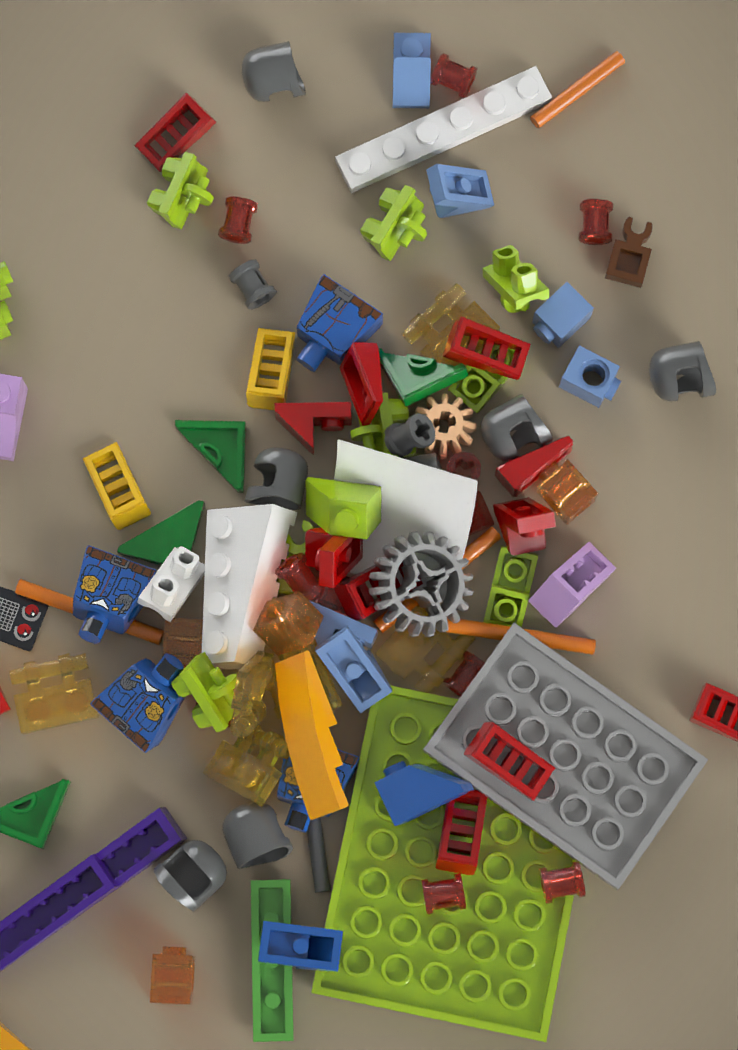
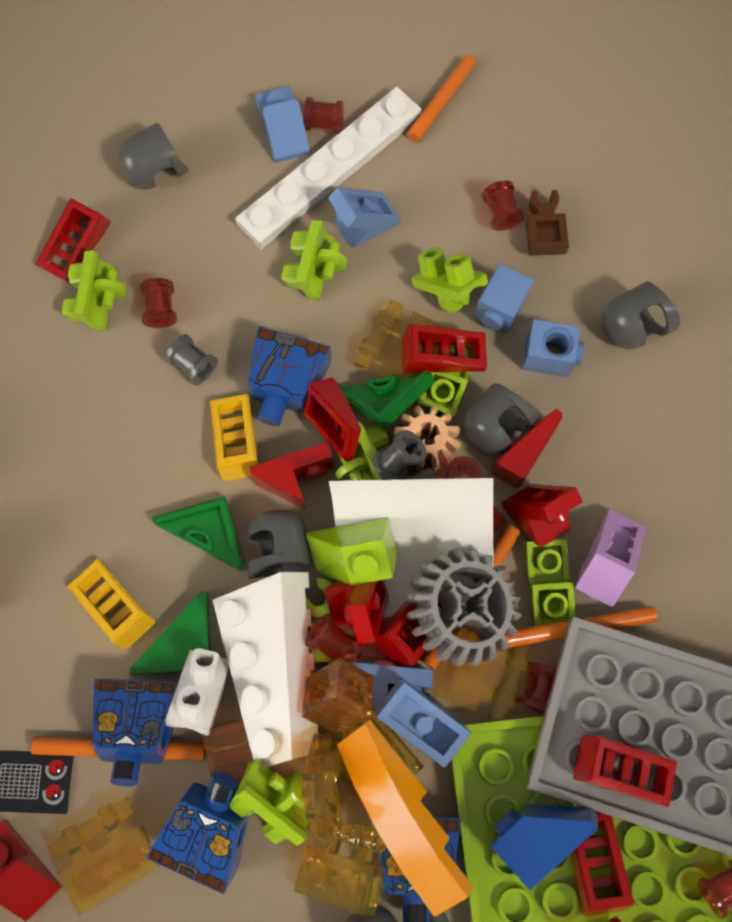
camera: 20 degrees left, 5 degrees down
clear orange brick [536,459,599,525] -> none

